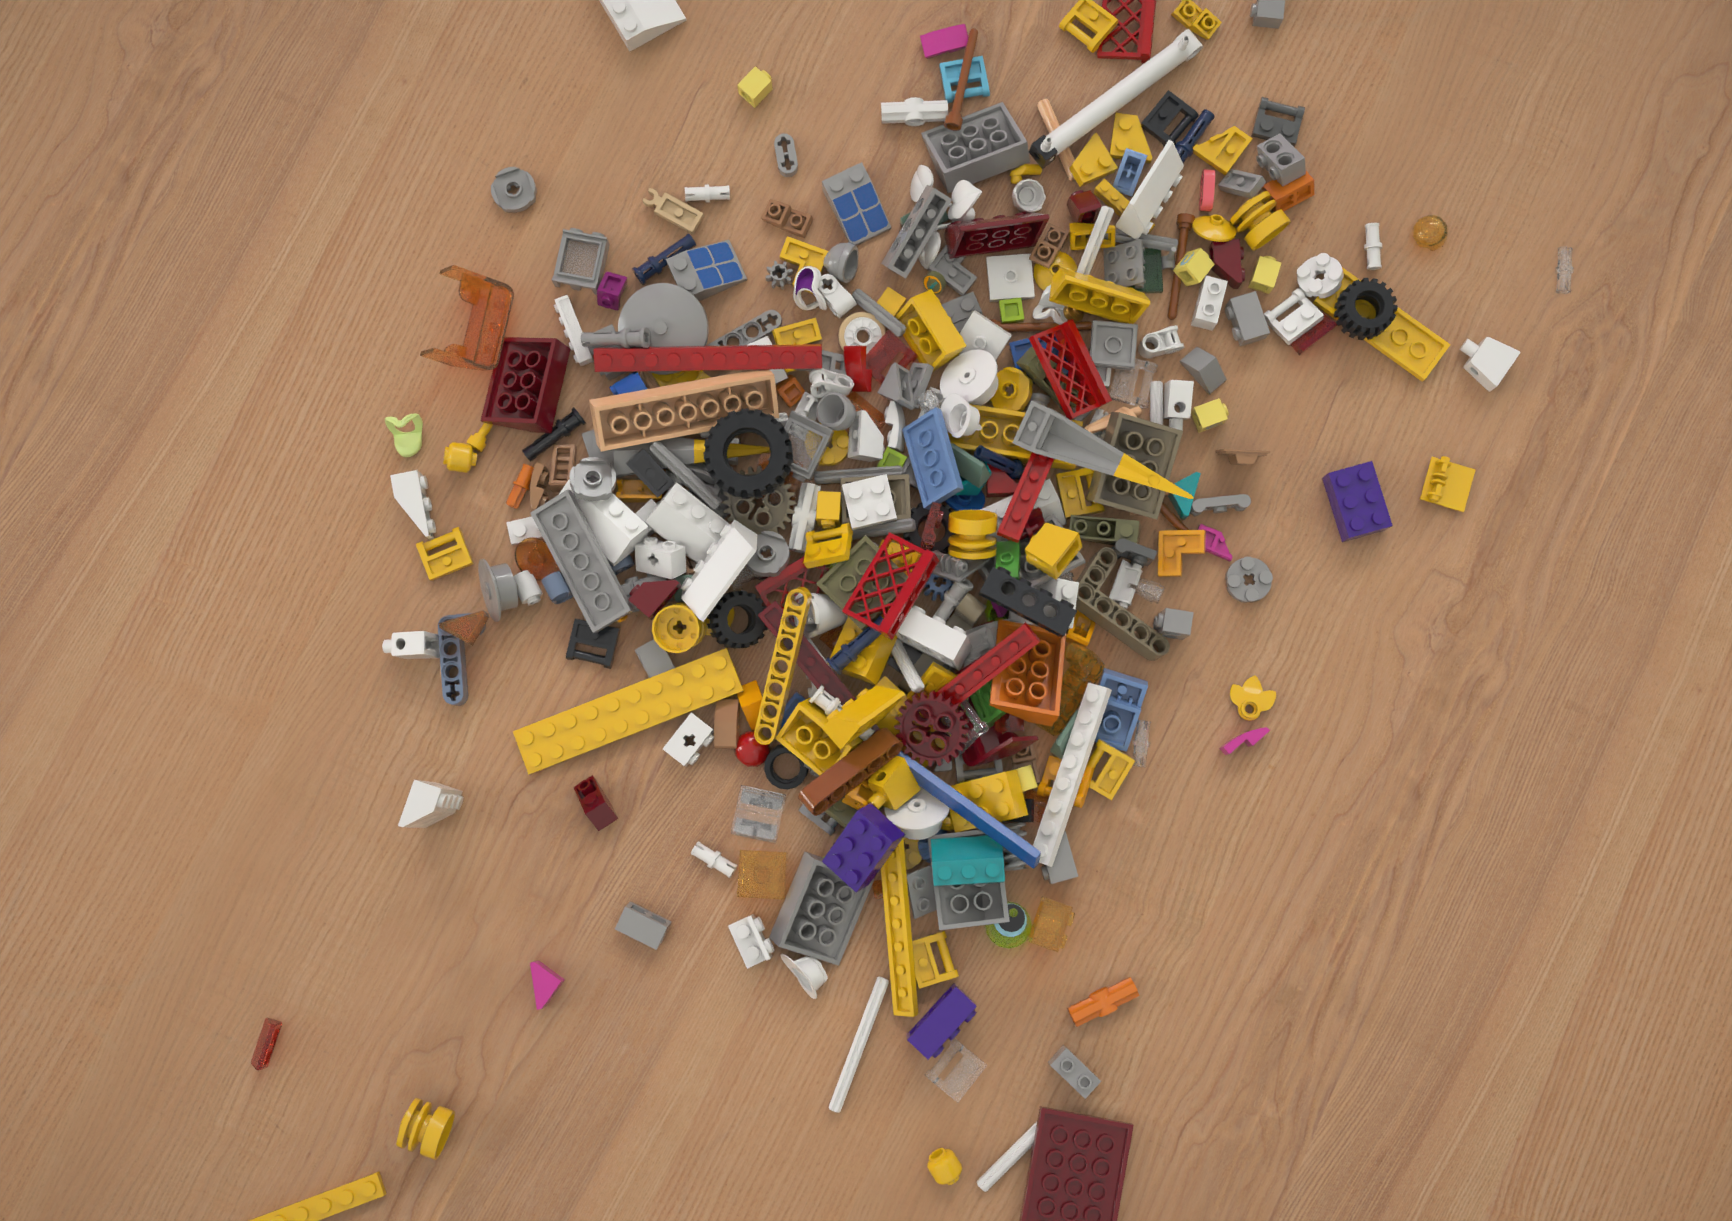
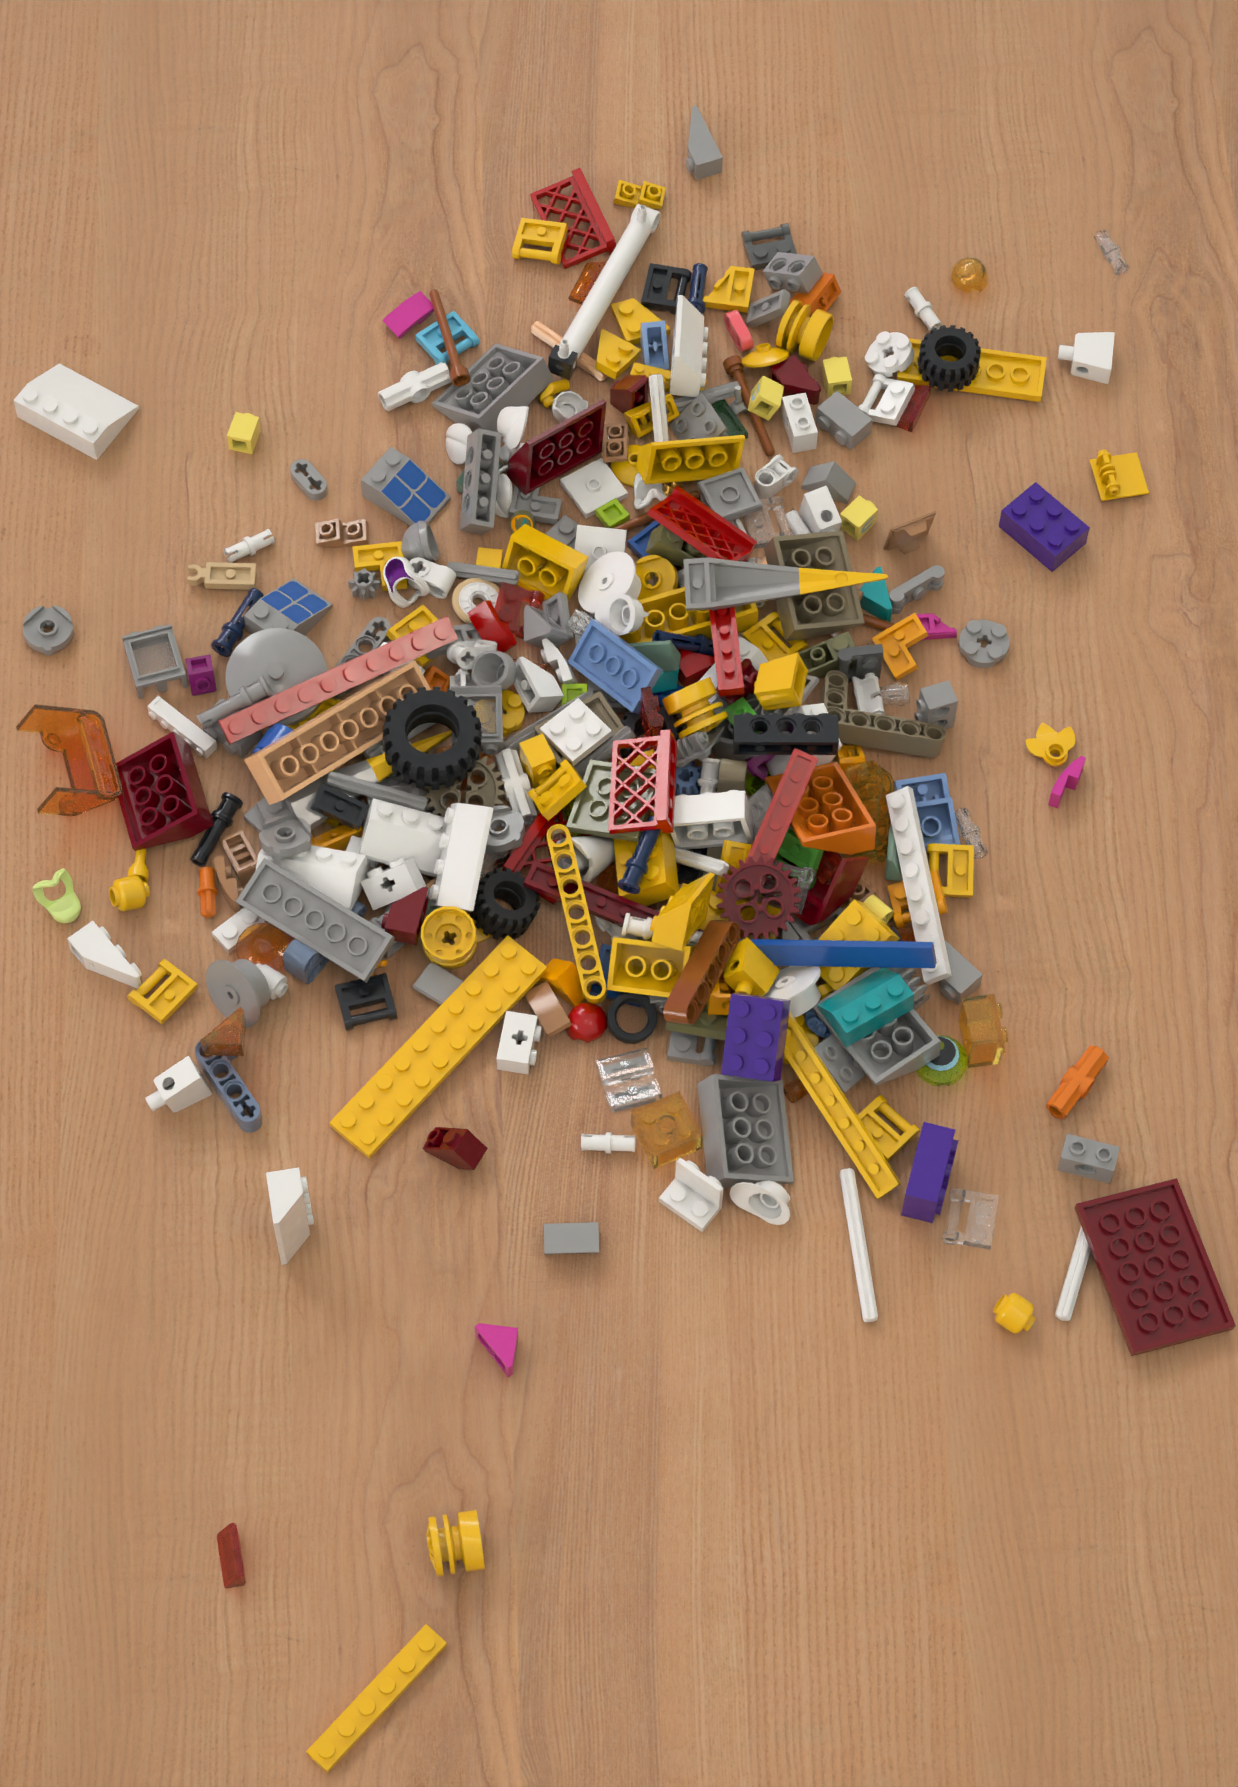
camera: 30 degrees left, 20 degrees down
none -> clear orange slope [568,262,606,305]

